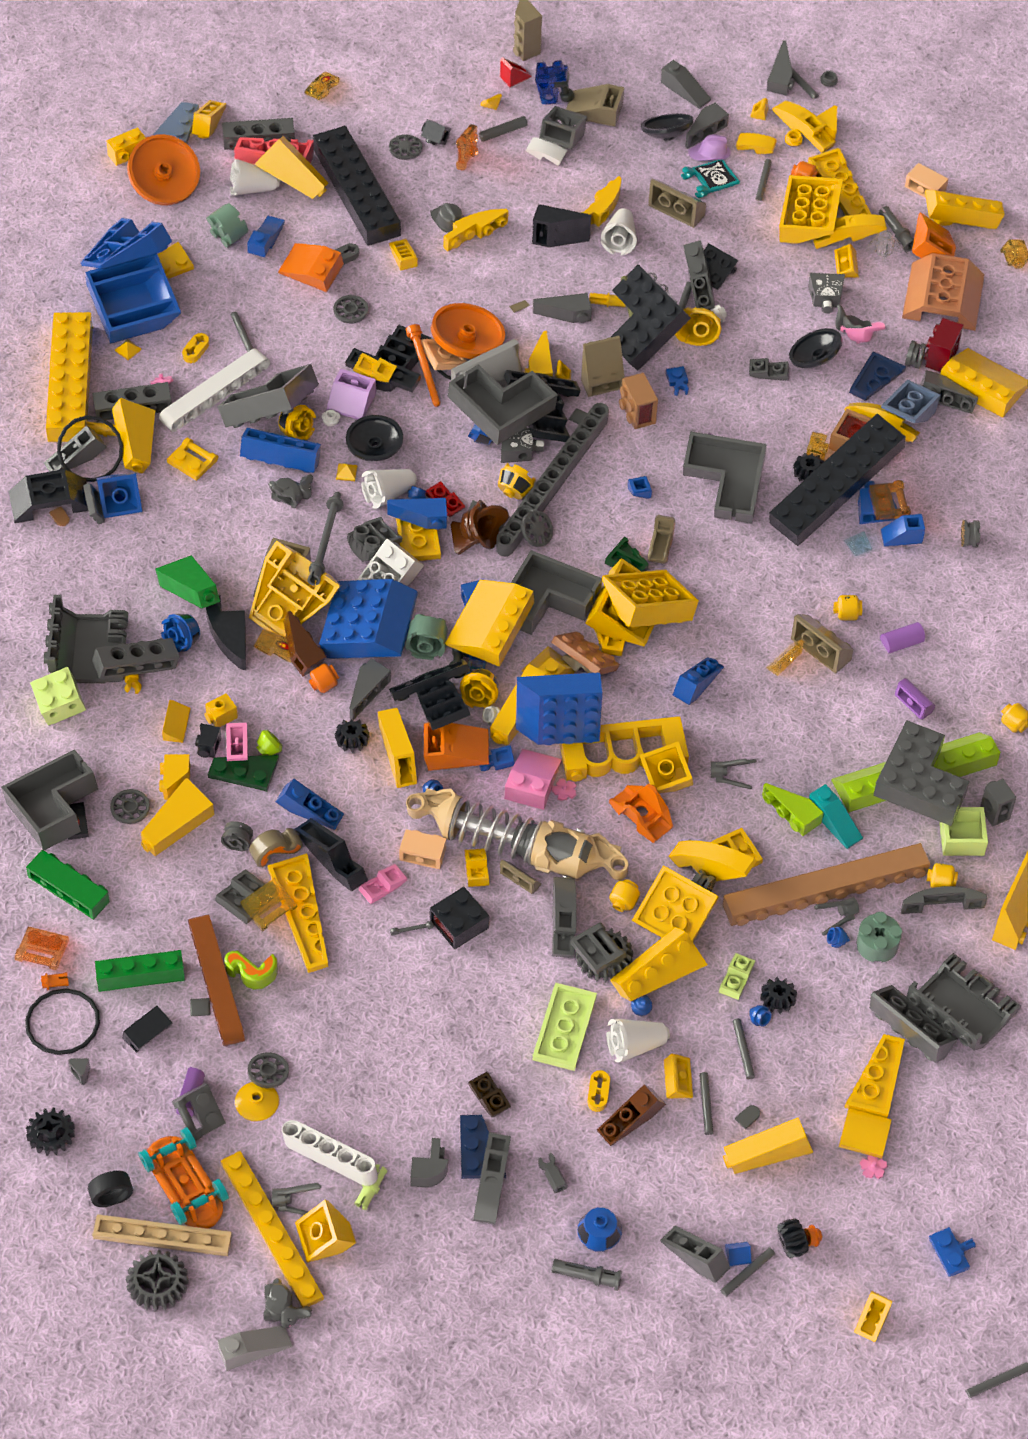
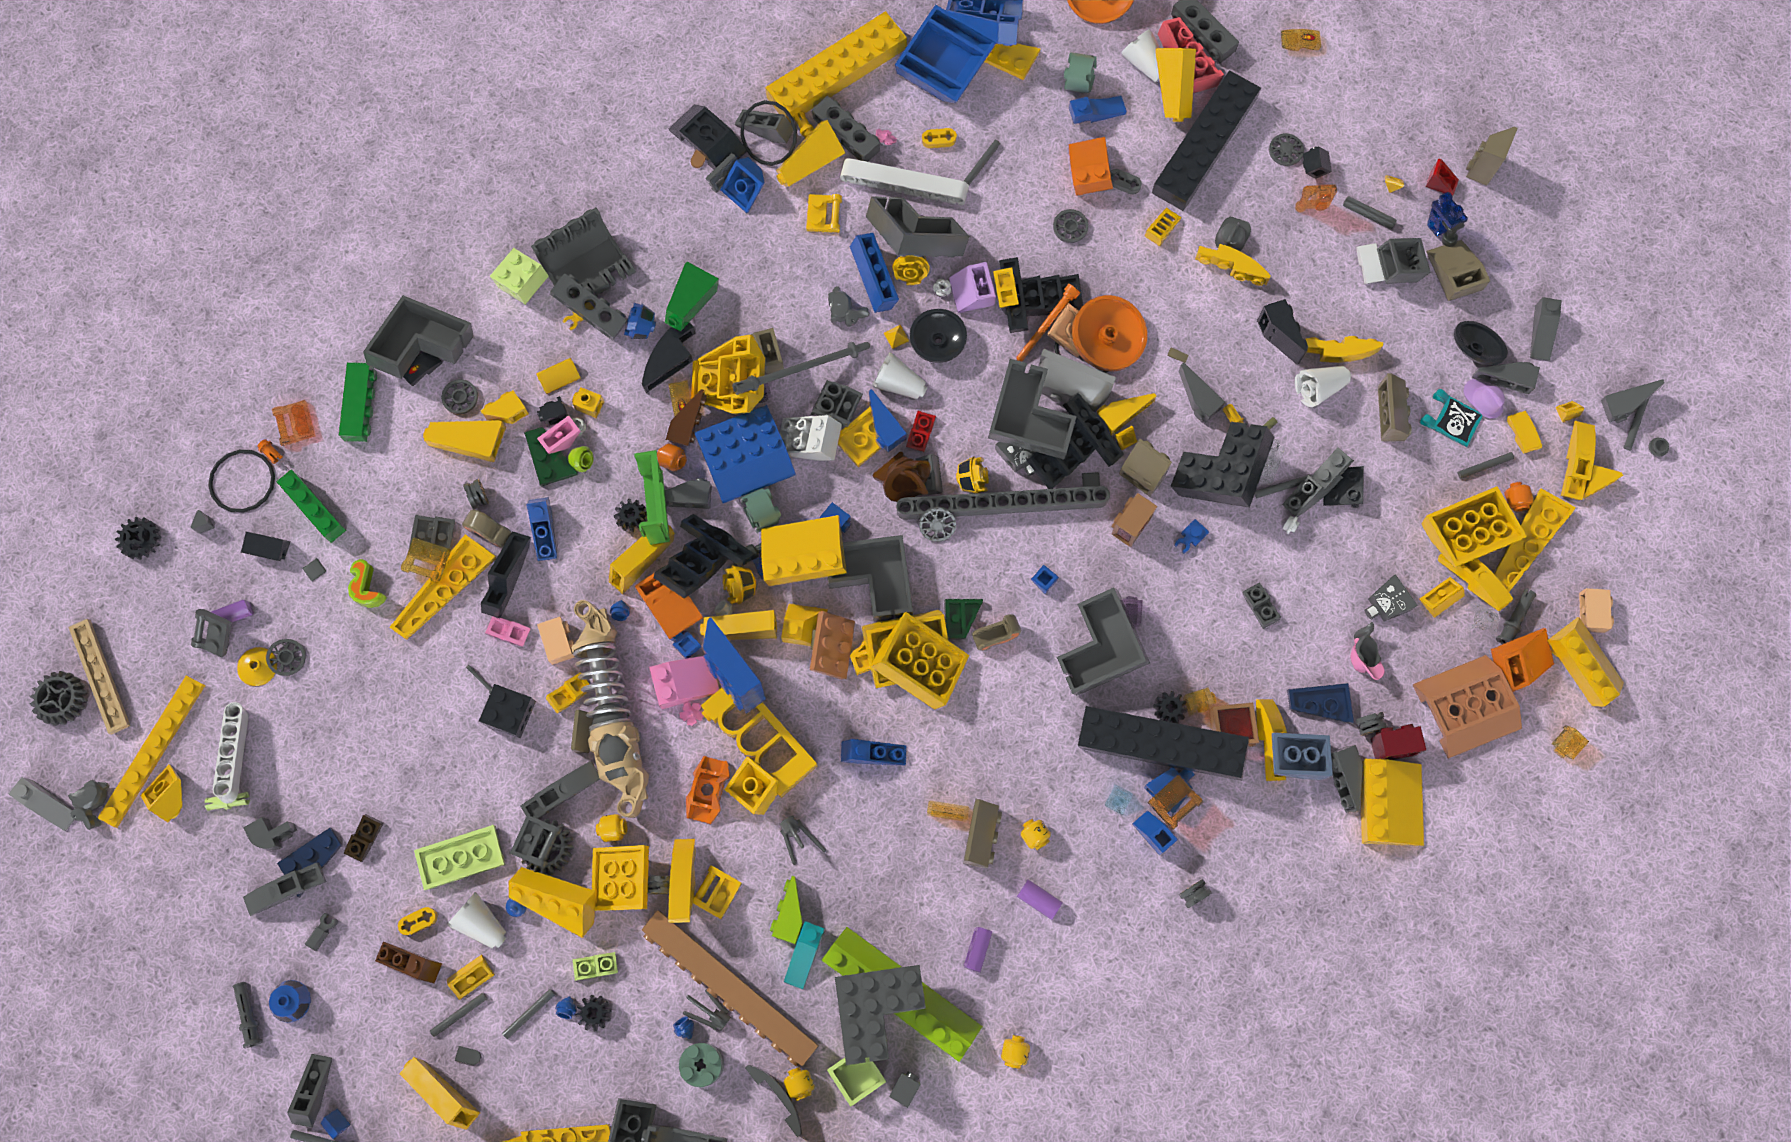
camera: 60 degrees right, 20 degrees up
black tyre [87,1170,133,1208] -> none
yellow slope [115,339,141,360] -> none
orange piece [138,1127,229,1229] -> none
dark orange beam [188,914,245,1046] -> none
dark grey plant [272,1183,322,1215] -> none
blue plate [408,486,427,499] -> none
yellow head [675,307,722,346] -> none
yellow plate [785,130,803,146] -> none
black dish [789,328,843,369] -> none
none -> bright green piece [634,450,670,545]

